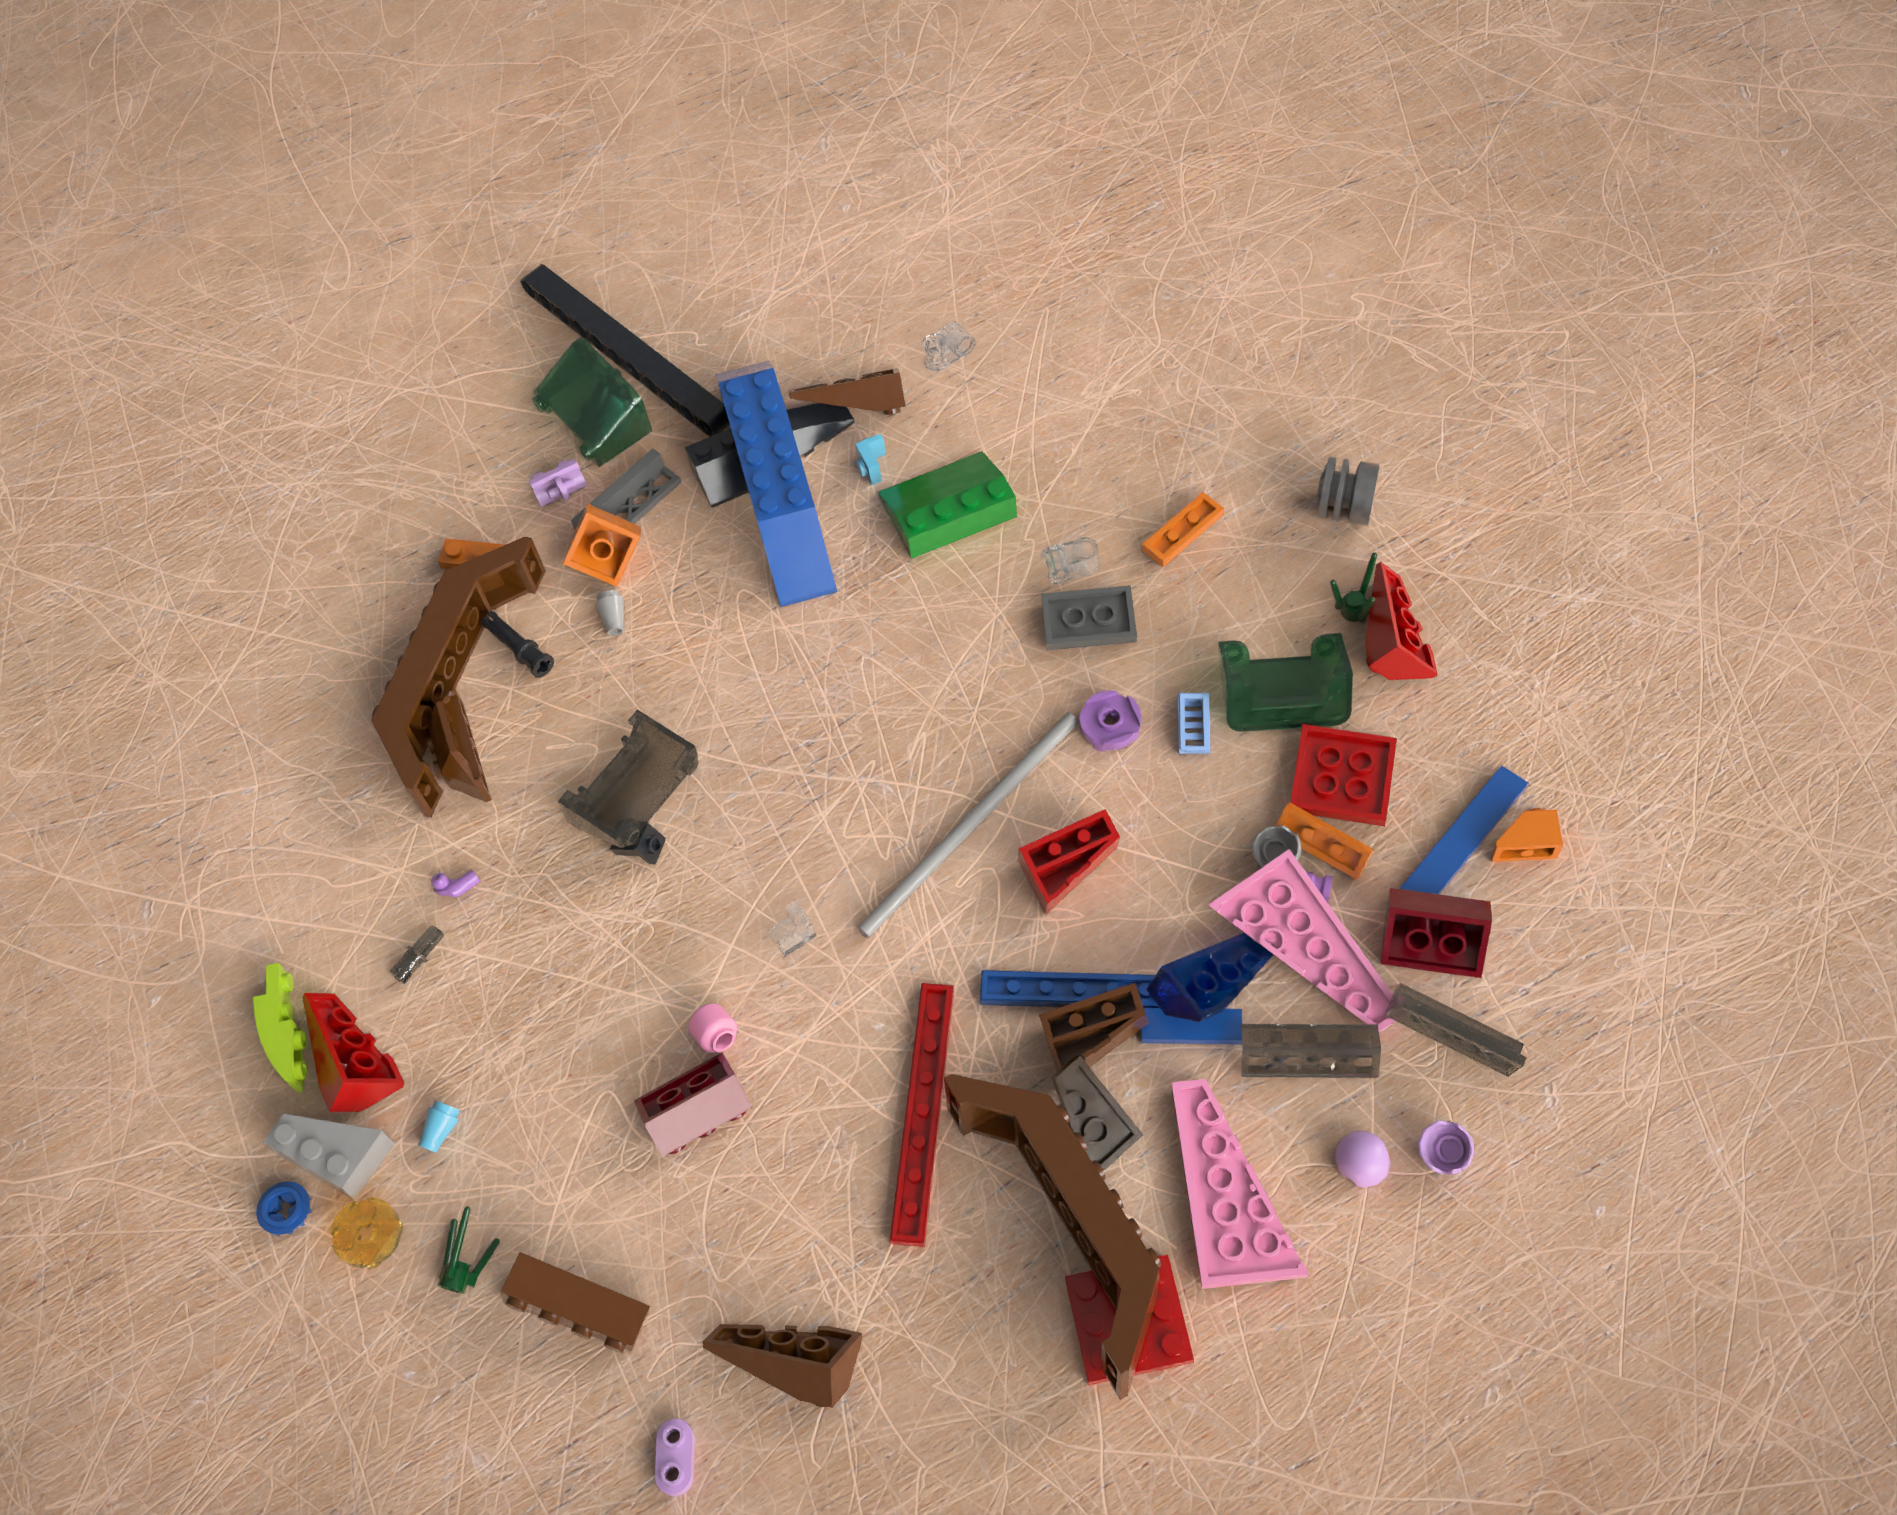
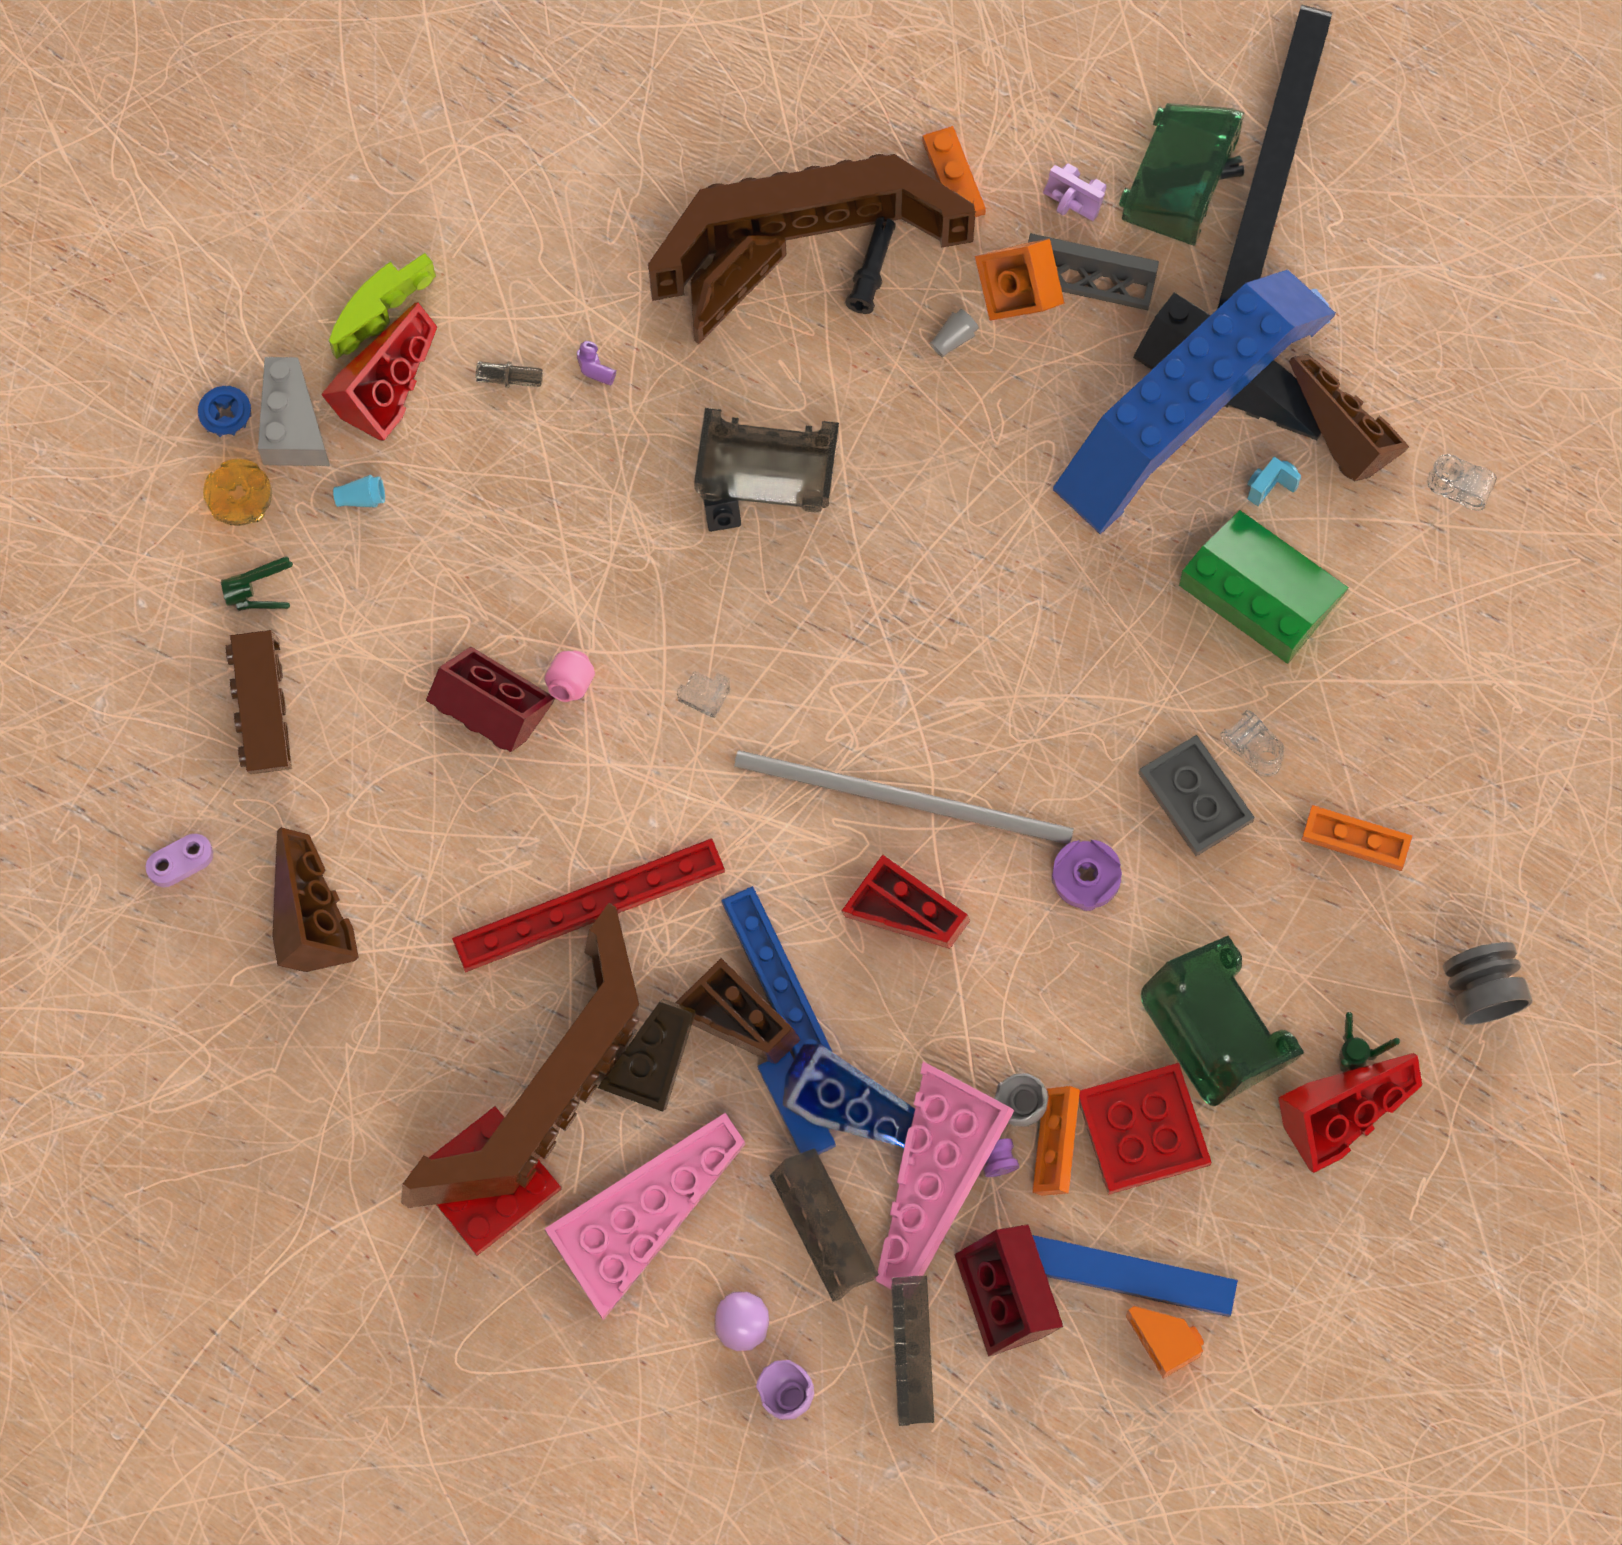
camera: 55 degrees right, 10 degrees up
light blue slope [1177,693,1210,754] -> none

